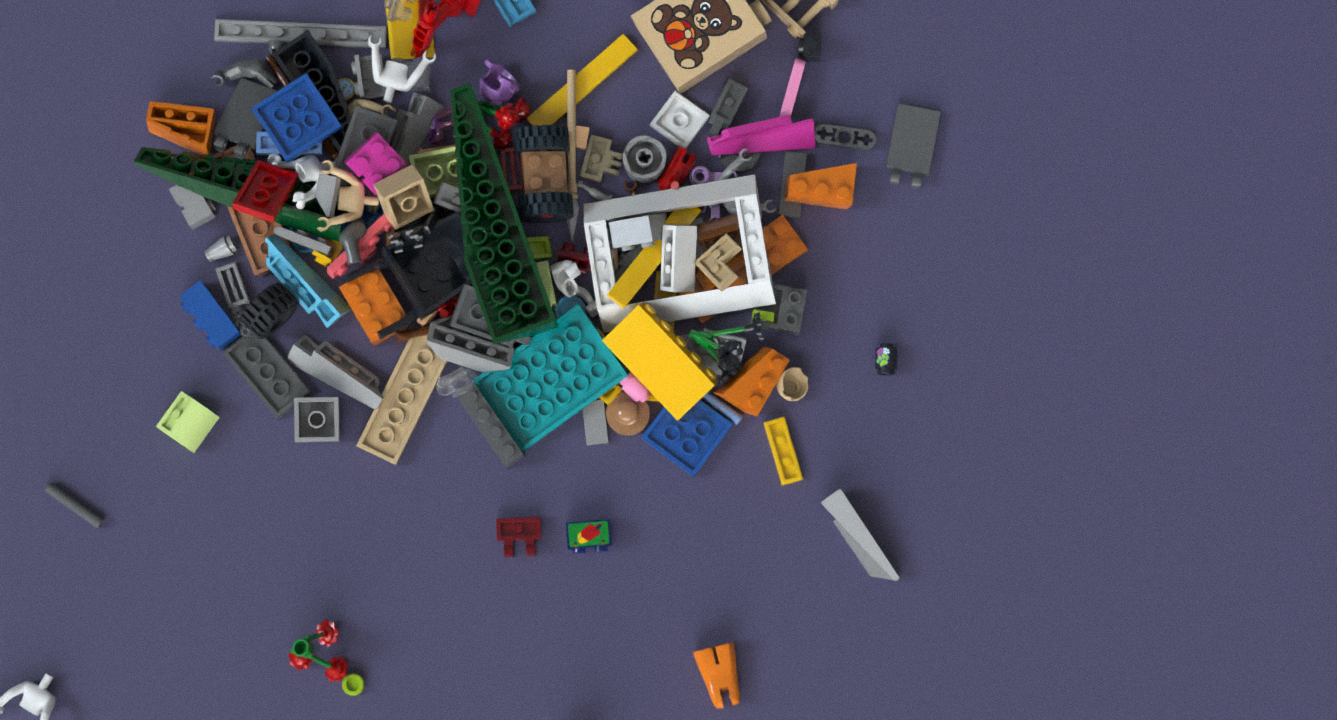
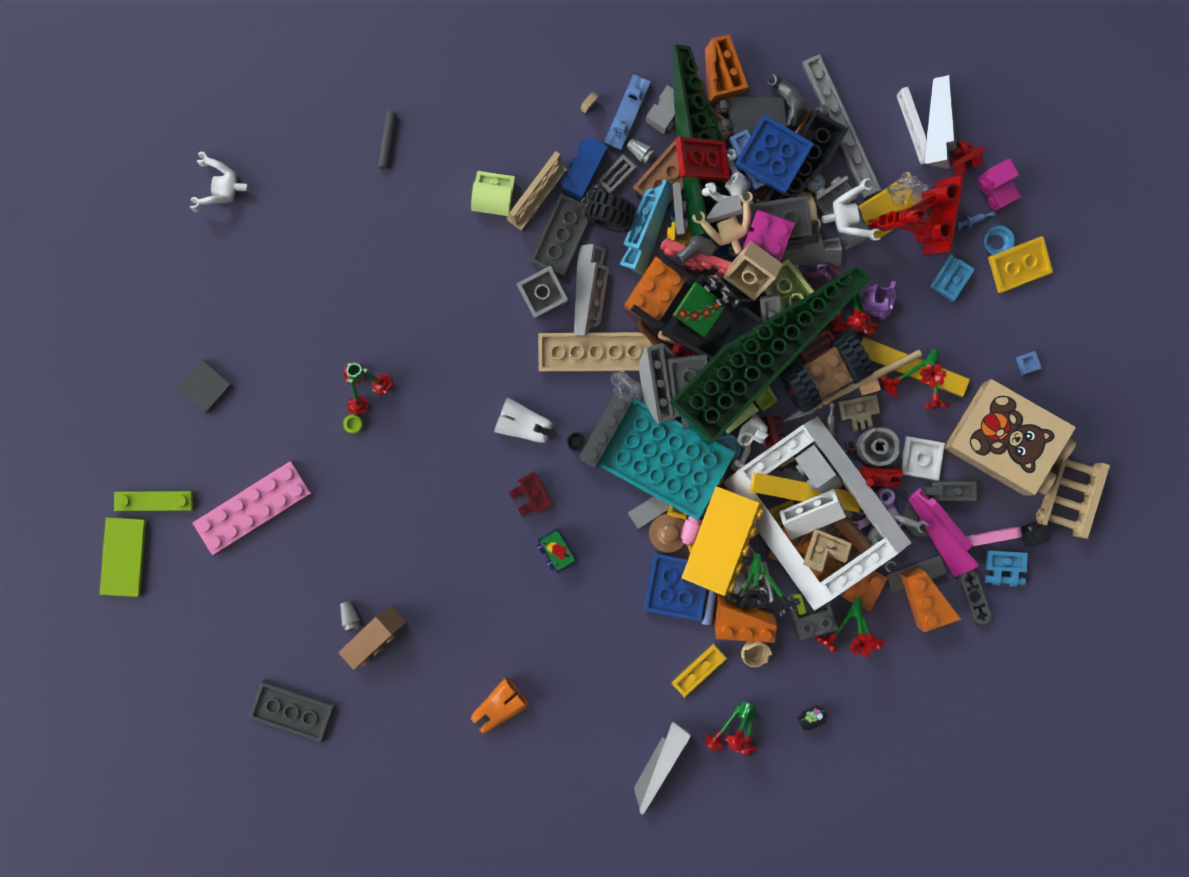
camera: 60 degrees right, 5 degrees up
dark grey tile [886,103,941,189] -> none
none -> white piece [494,397,553,443]
none -> tan fence [507,151,567,231]
none -> black wheel [567,432,586,452]
none -> tan tile [581,92,599,114]
none -> medium blue hinge [604,74,651,152]
none -> green tile [673,282,725,337]
none -> plant [704,702,758,756]
none -> red plant [816,597,887,657]
none -> red plant [881,349,950,409]
none -> dark azure plate [985,550,1028,587]

